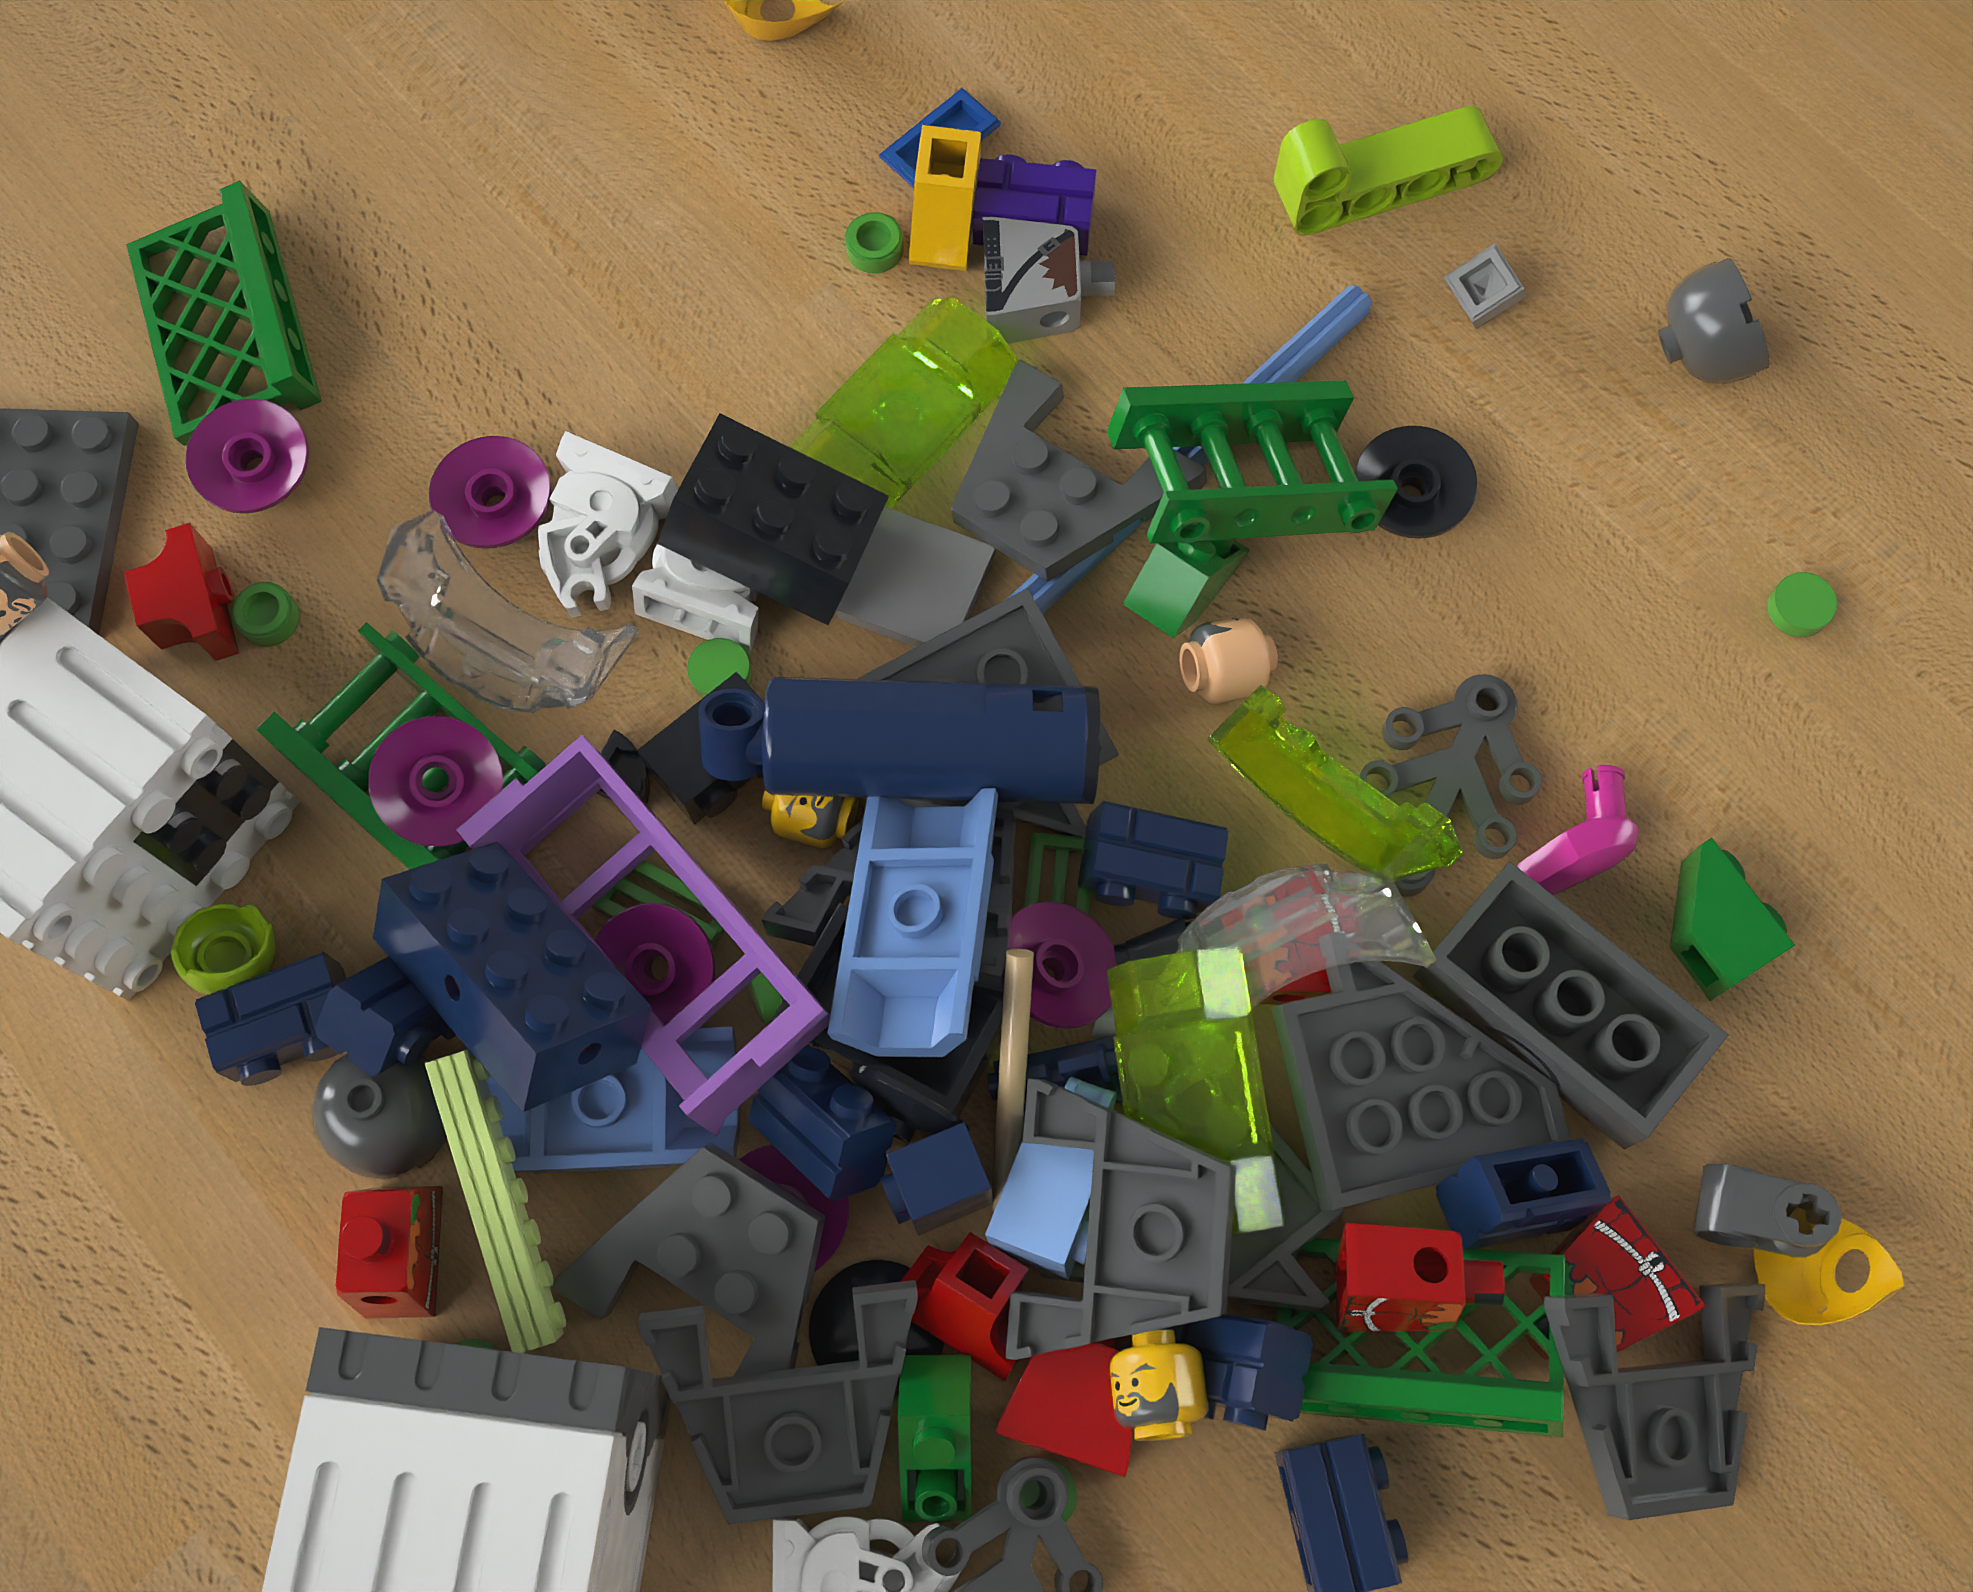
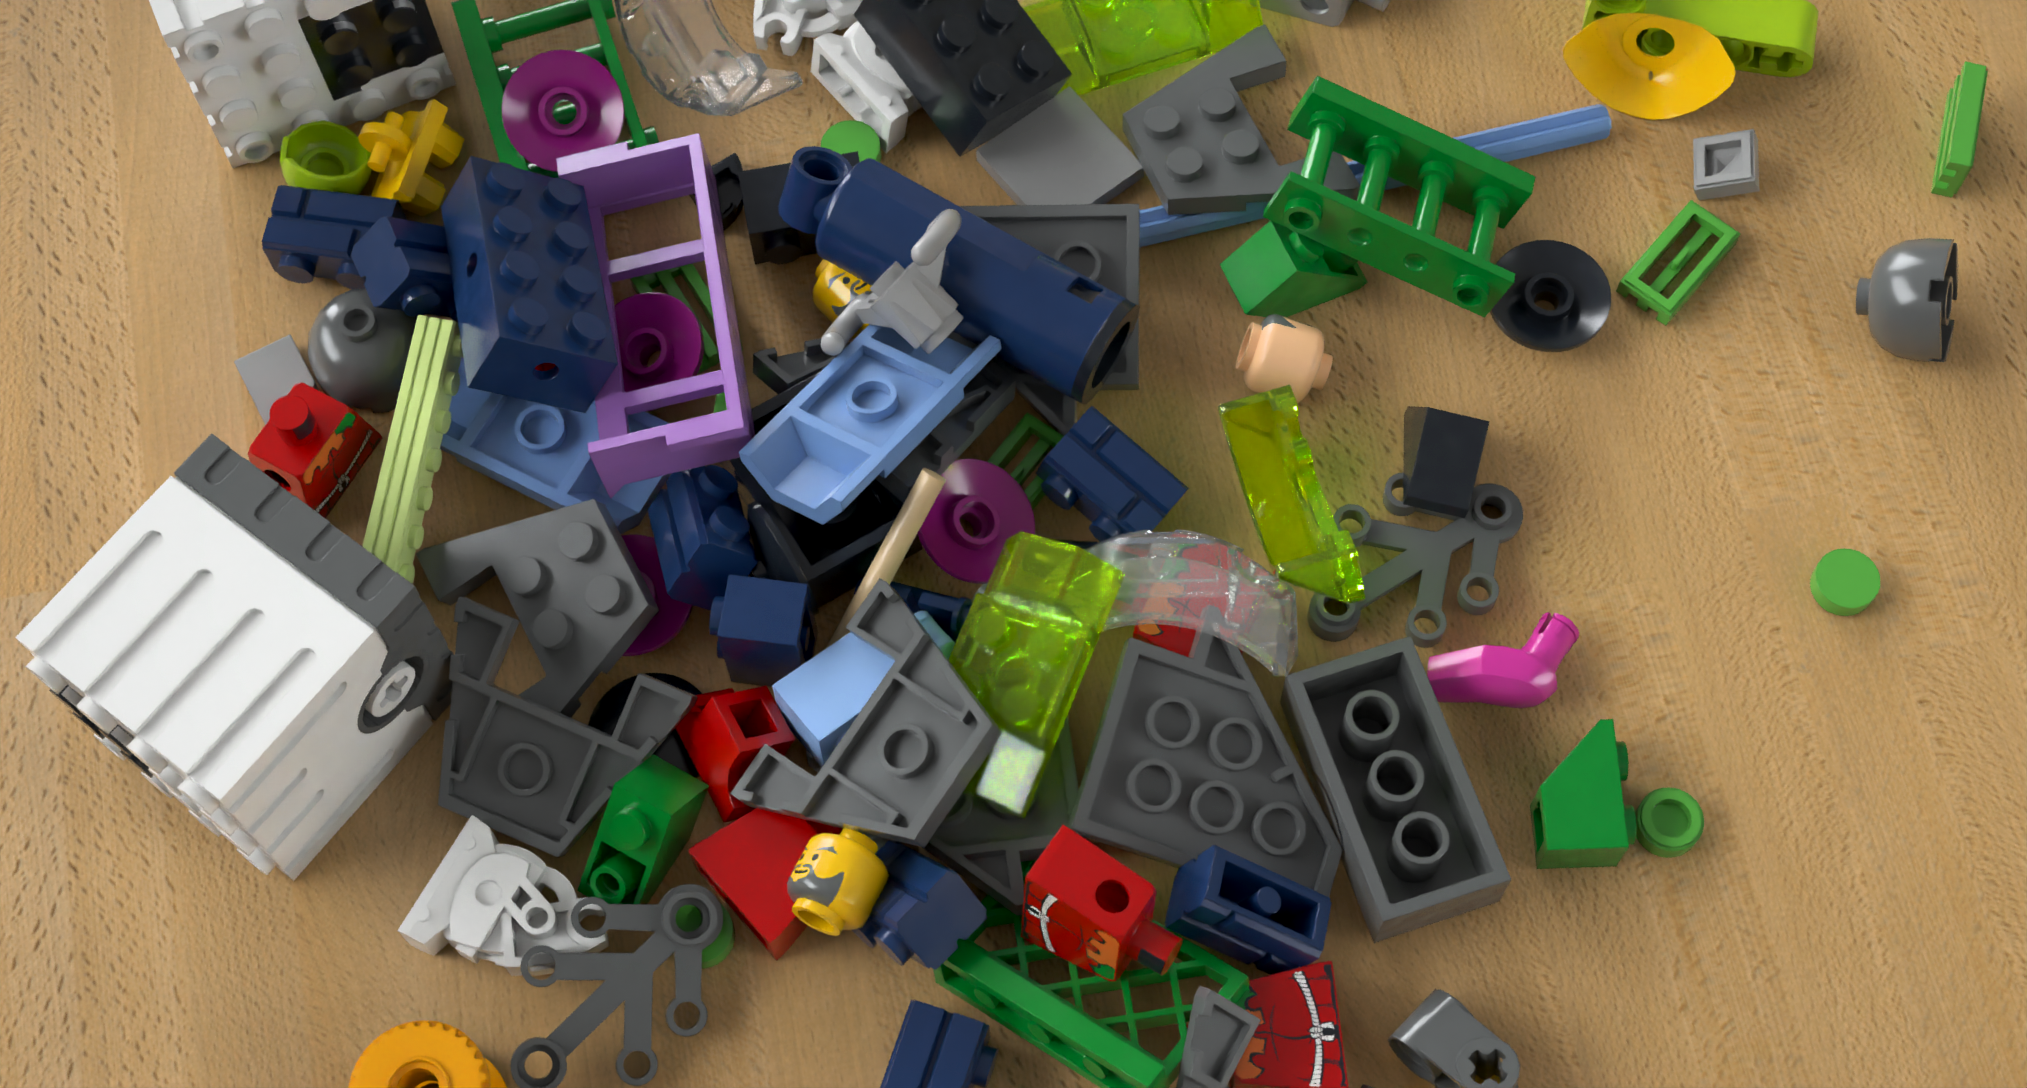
camera: 30 degrees right, 5 degrees down
none -> light grey tile [234,335,319,425]
none -> yellow hips [358,99,465,216]
none -> light grey piece [821,209,964,356]
none -> black slope [1403,406,1490,518]
none -> yellow piece [1563,13,1736,120]
none -> bright green tile [1616,200,1741,326]
none -> bright green tile [1635,787,1704,858]
none -> bright green tile [1931,61,1988,198]

